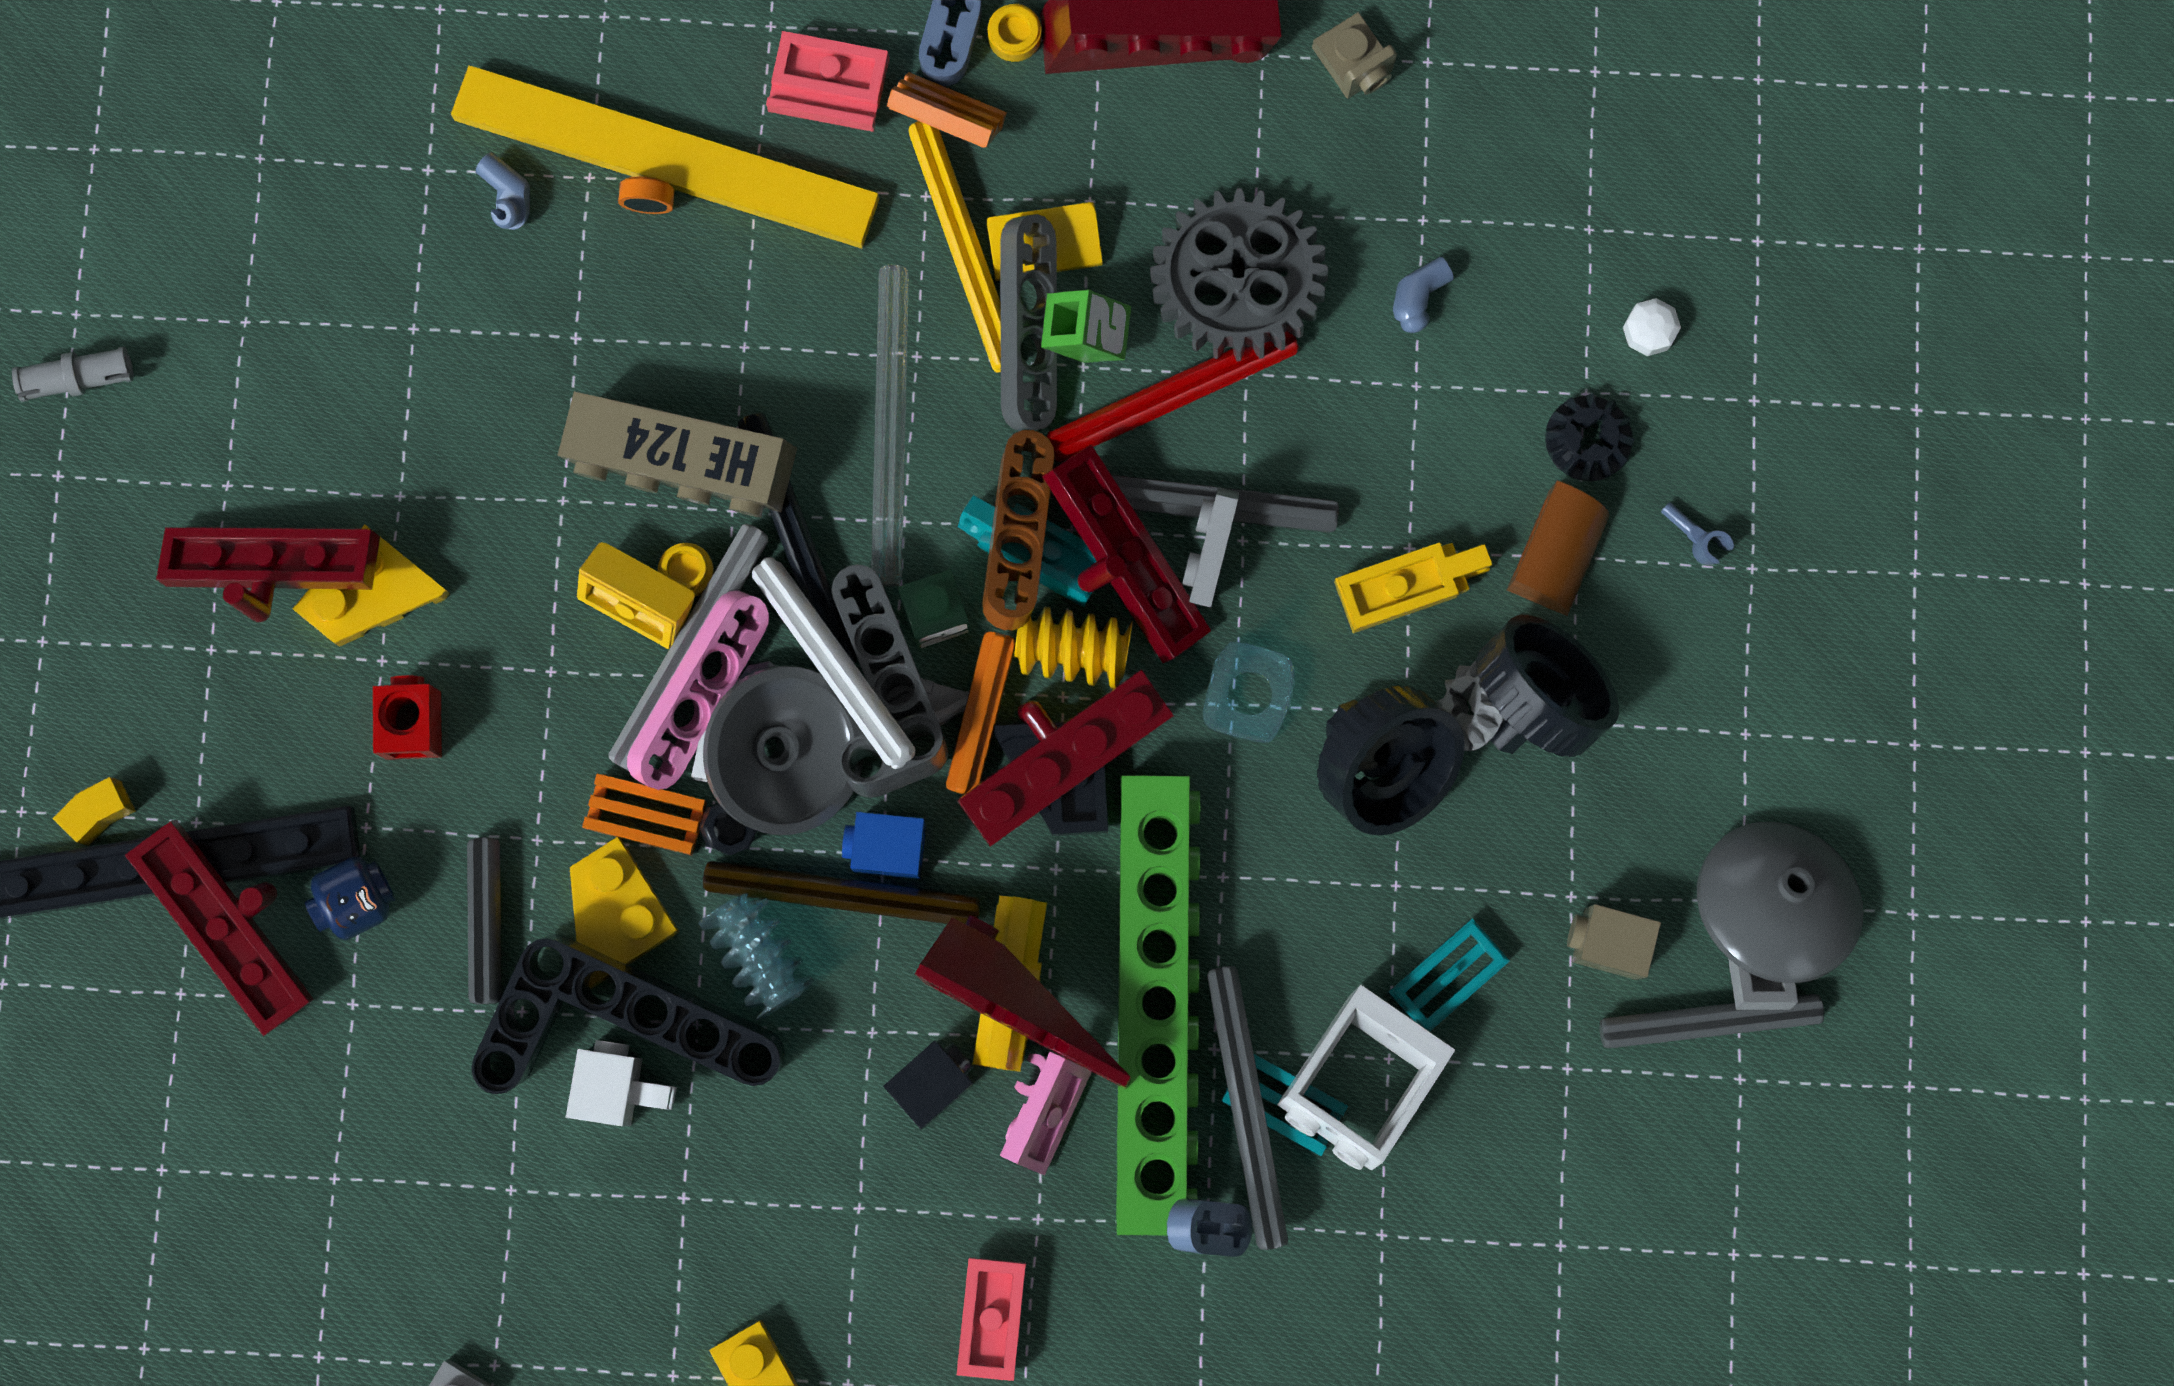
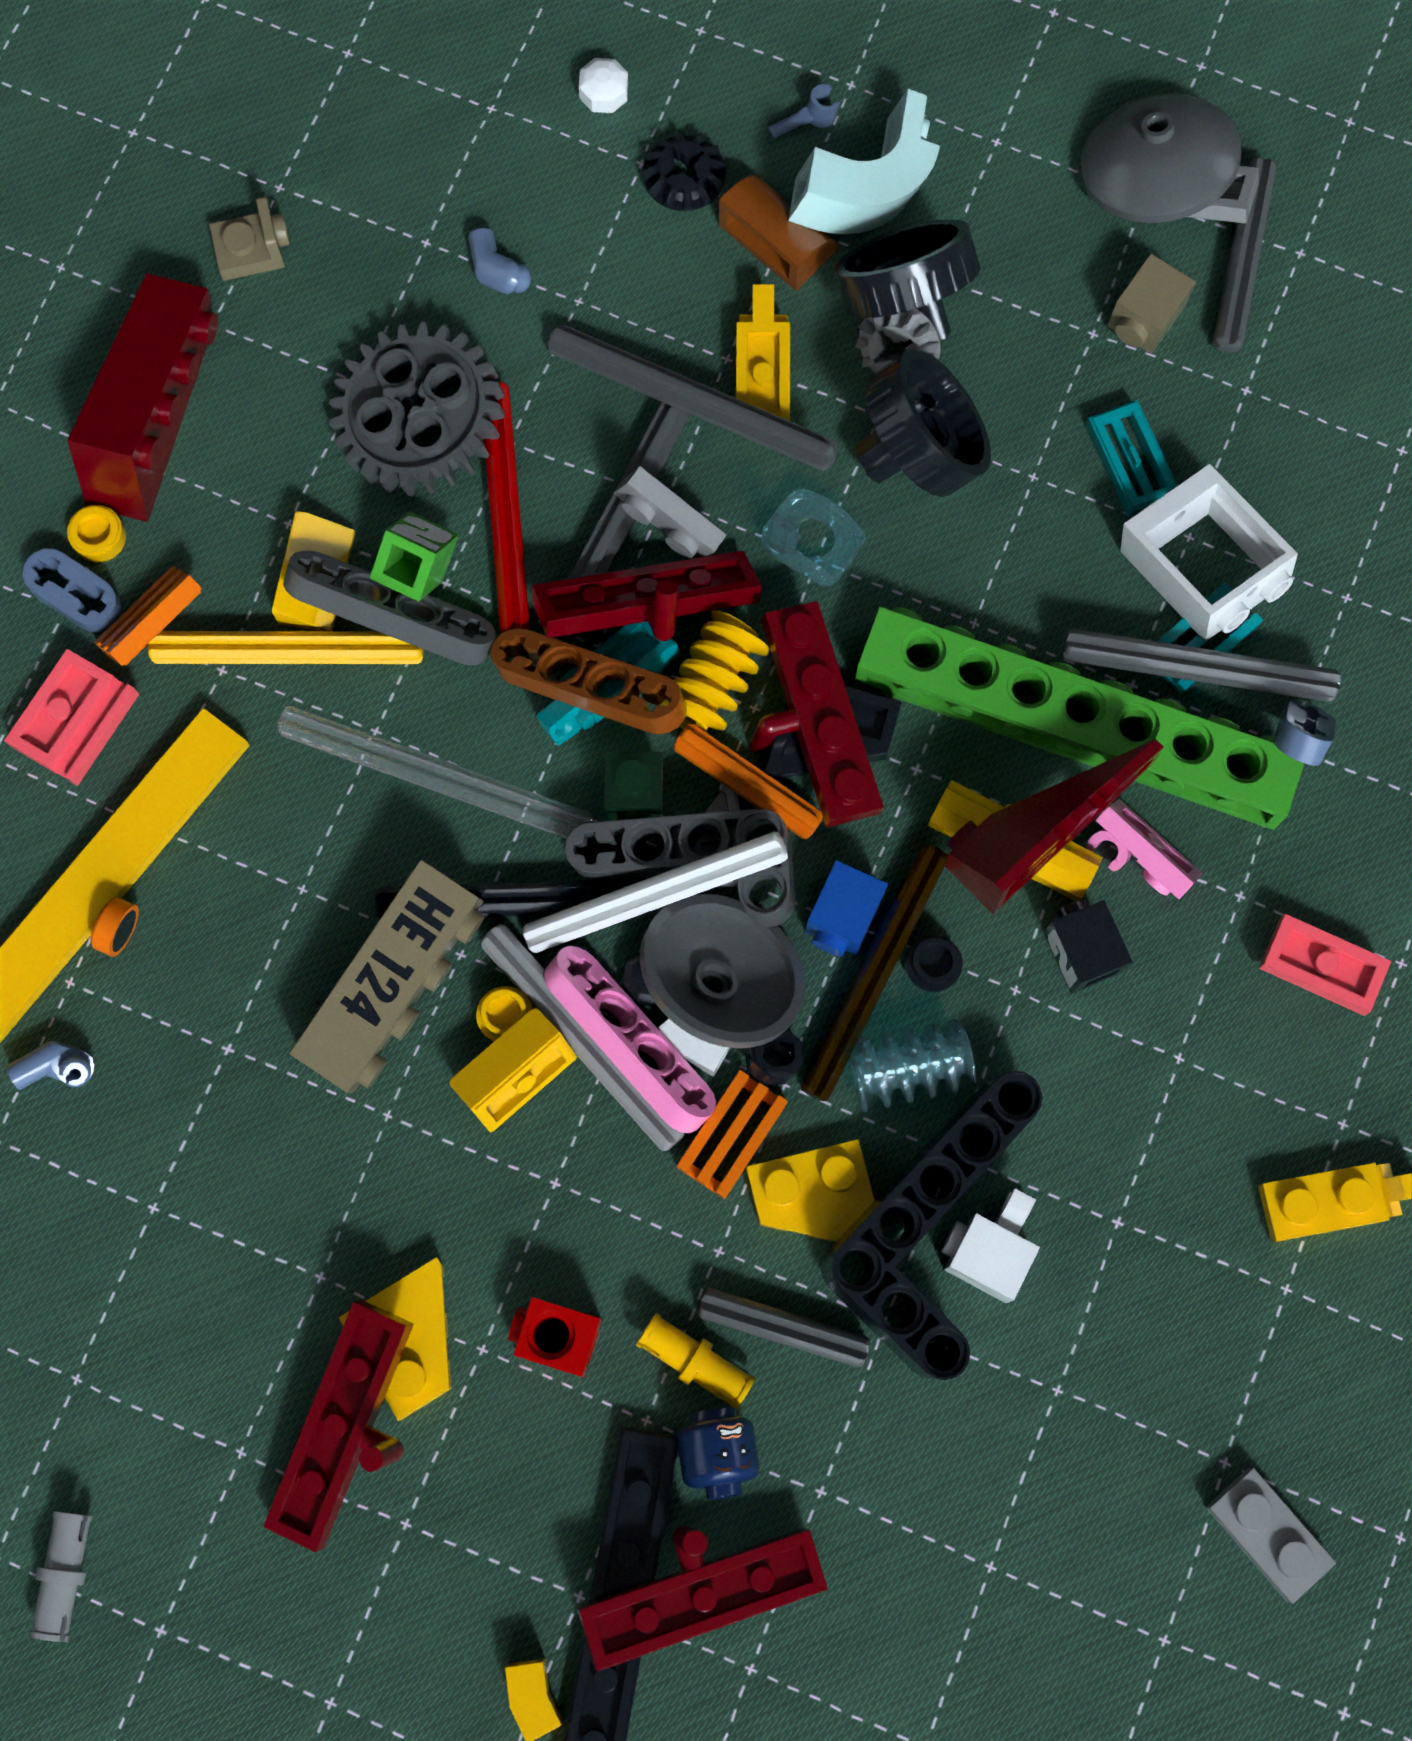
camera: 70 degrees left, 5 degrees down
none -> dark grey axle [547,325,839,471]
none -> yellow pin [636,1313,756,1410]
none -> light aqua arch [788,89,940,234]
none -> black plate [905,935,963,992]

